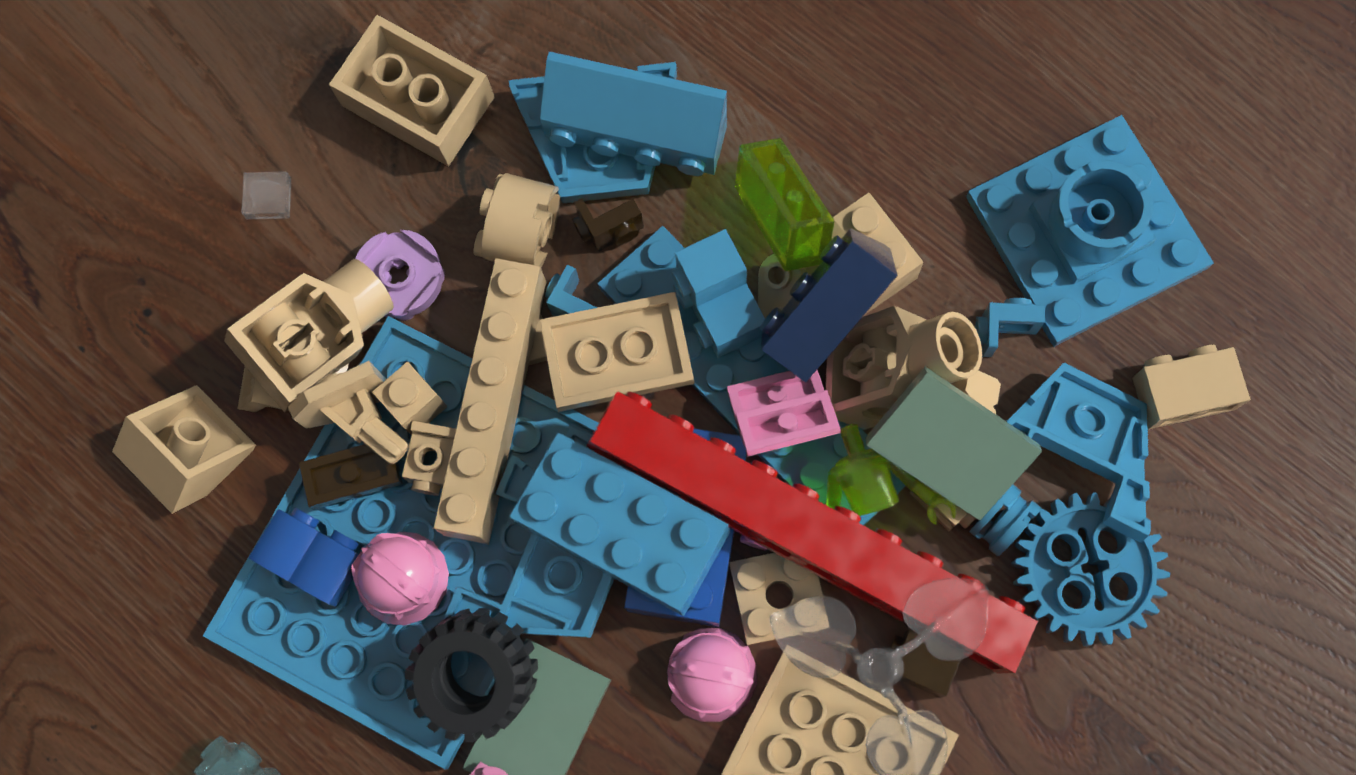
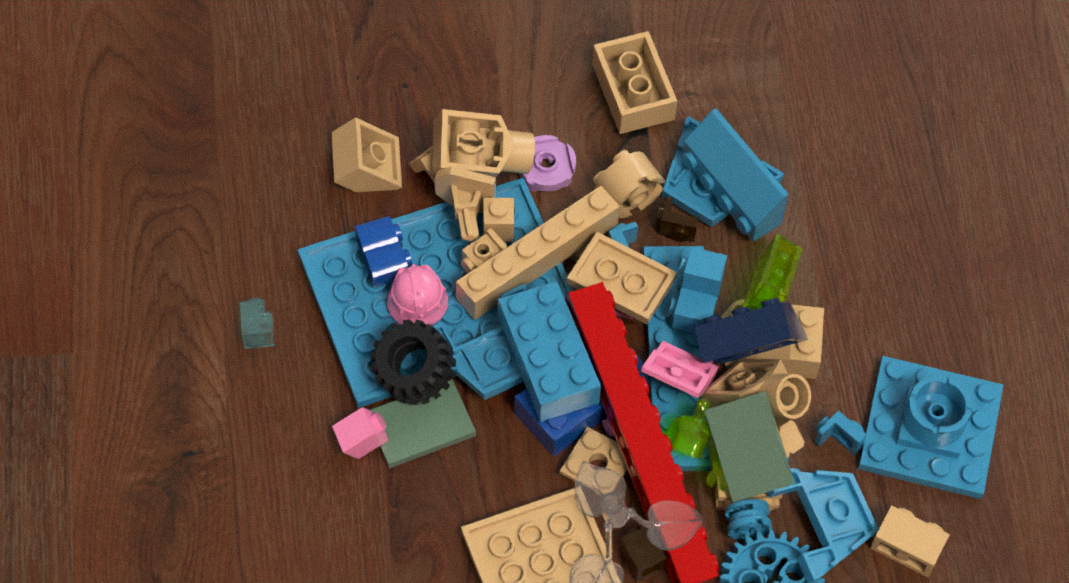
camera: 30 degrees right, 15 degrees down
clear plate [241,172,291,219] -> none
dark brown plate [299,444,403,510] -> none
bright pink helmet [667,628,757,722] -> none

